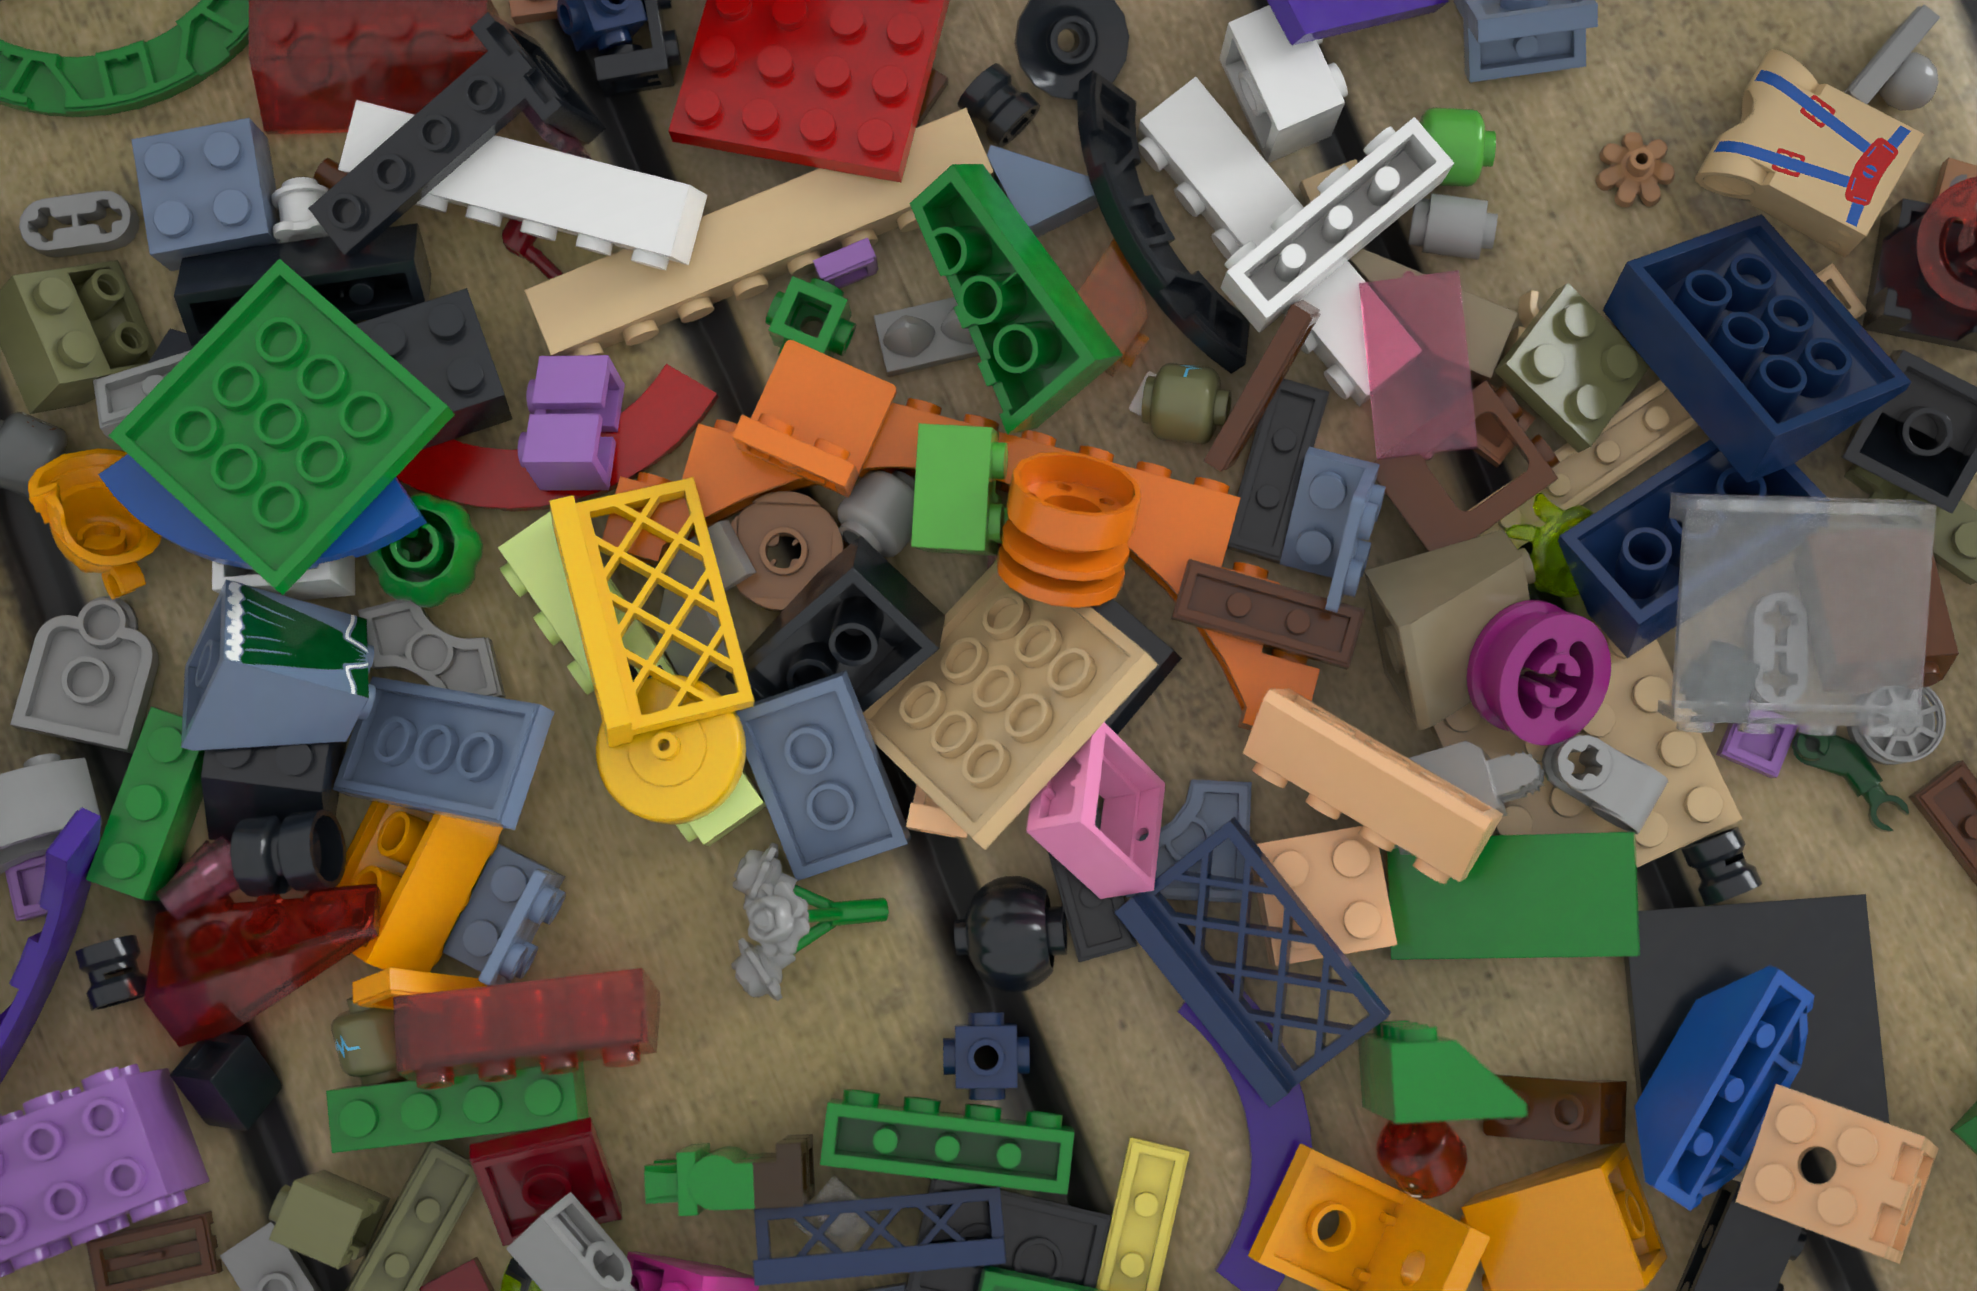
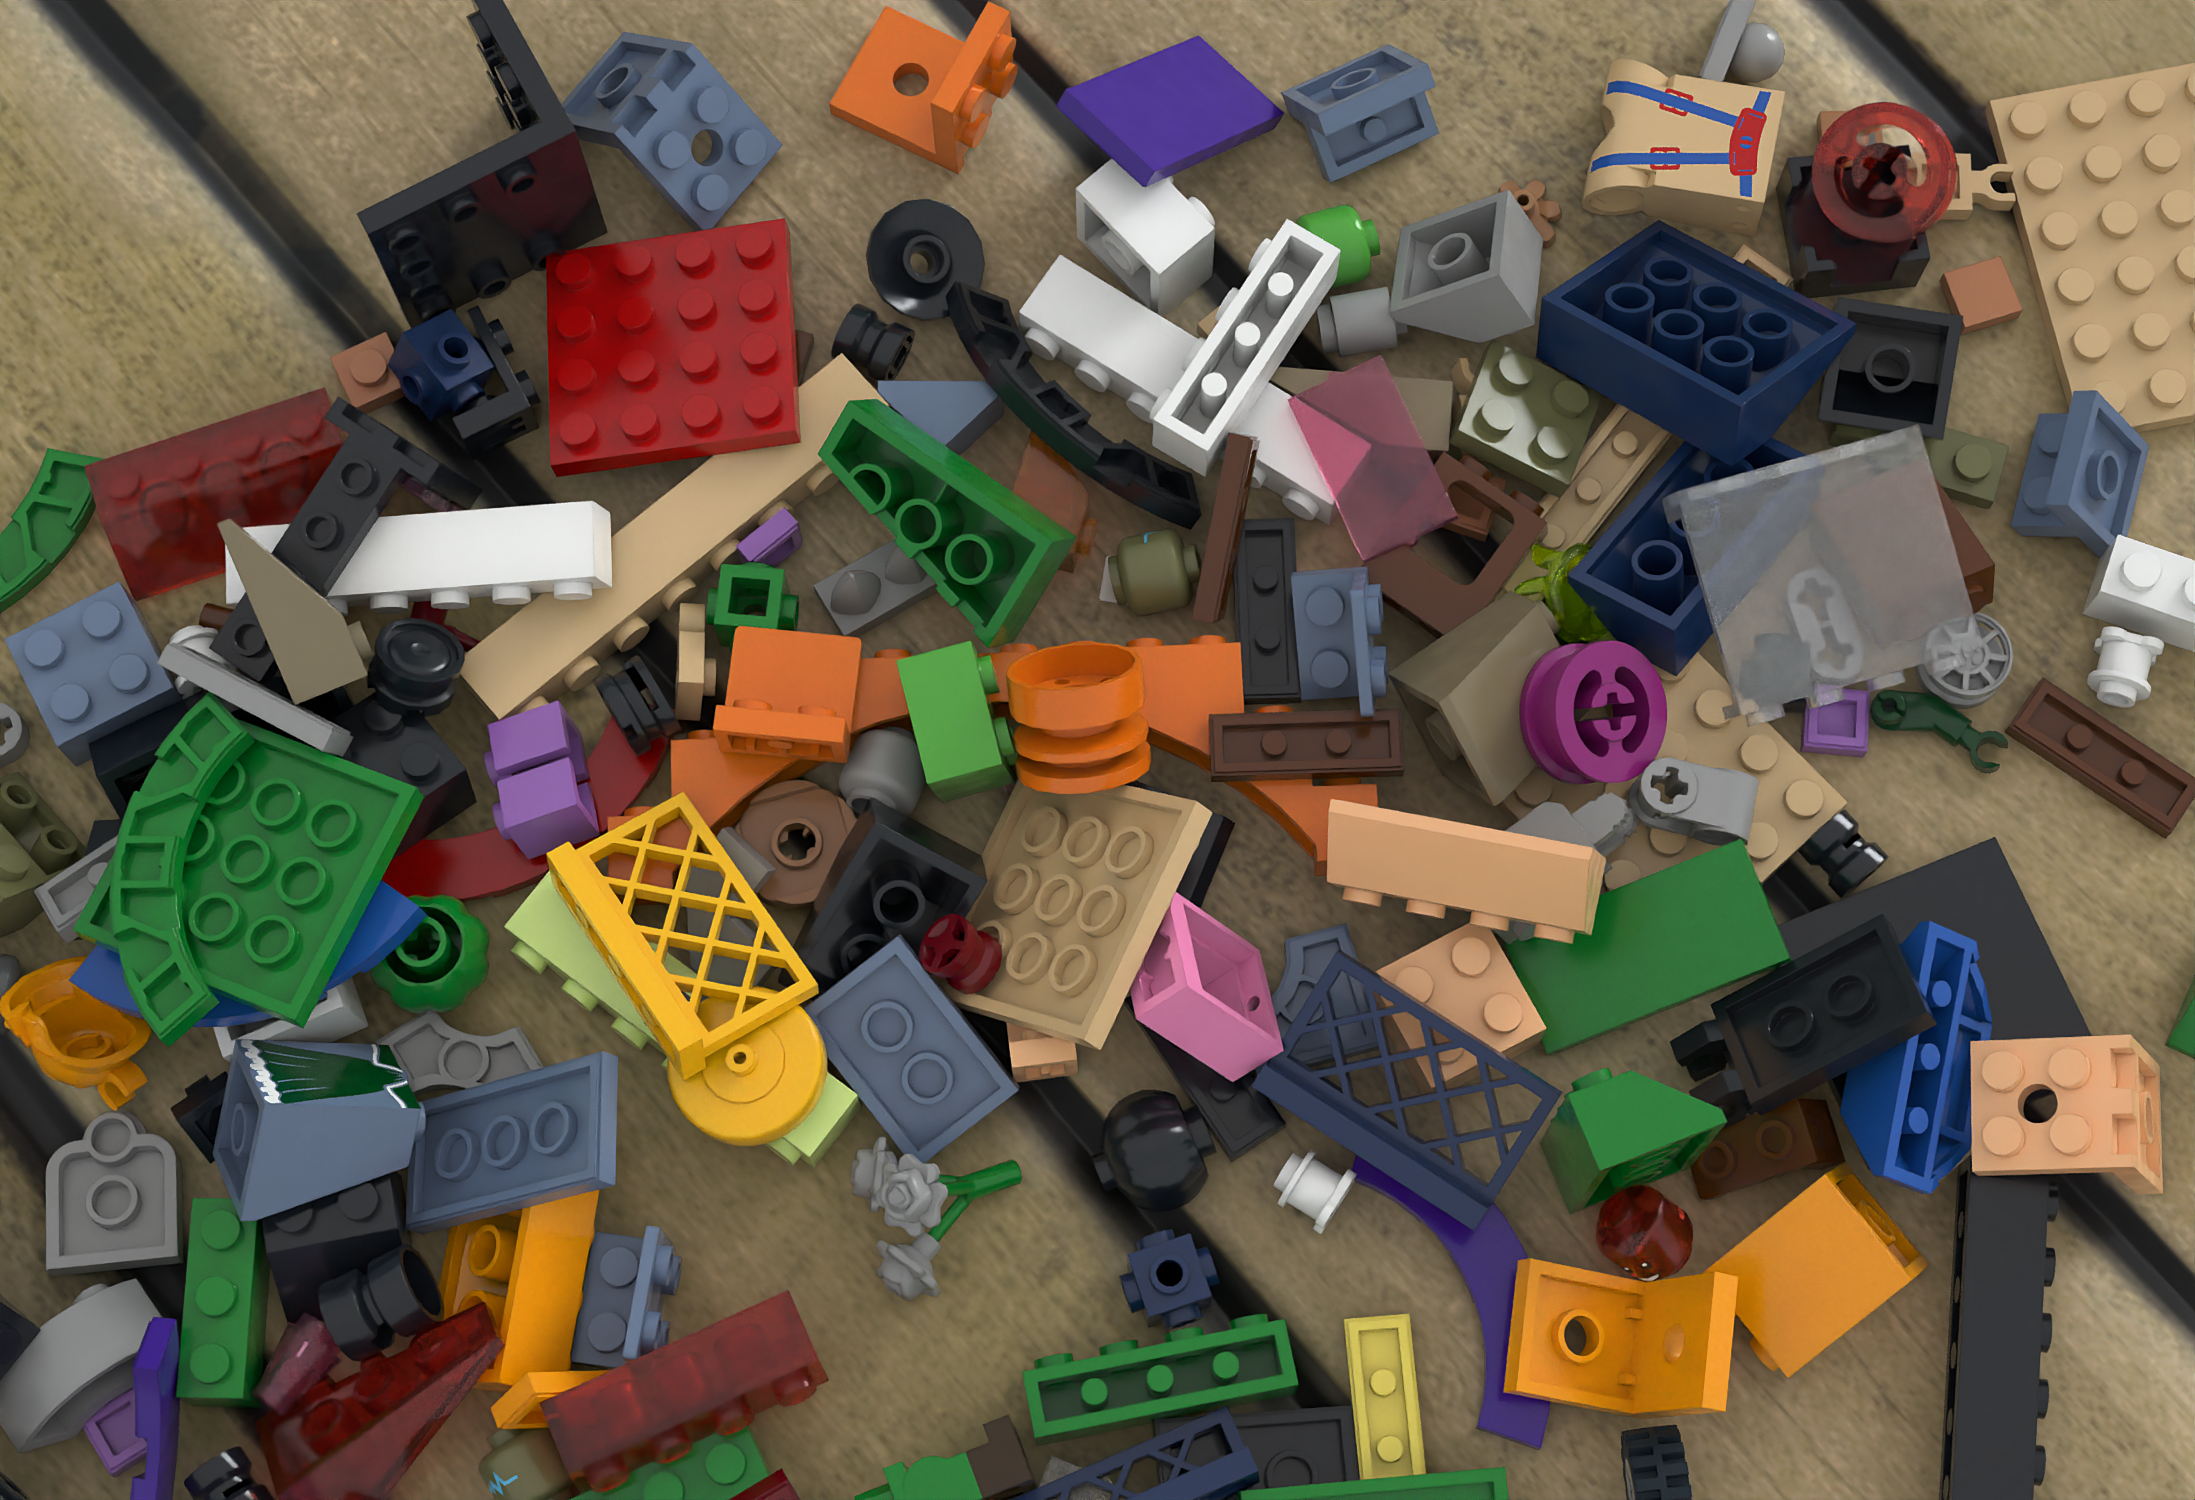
camera: 20 degrees left, 10 degrees down
none -> green tile [109,691,255,1047]
none -> light grey tile [157,642,353,757]
none -> black tile [170,1071,228,1164]
none -> dark tan slope [217,518,374,705]
none -> black wheel [366,618,465,718]
none -> black wheel [593,655,682,756]
none -> tan plate [675,603,716,721]
none -> dark red wheel [919,914,1002,994]
none -> white brick [1273,1149,1357,1234]
none -> light grey slope [1389,190,1543,343]
none -> black tile [1670,913,1937,1129]

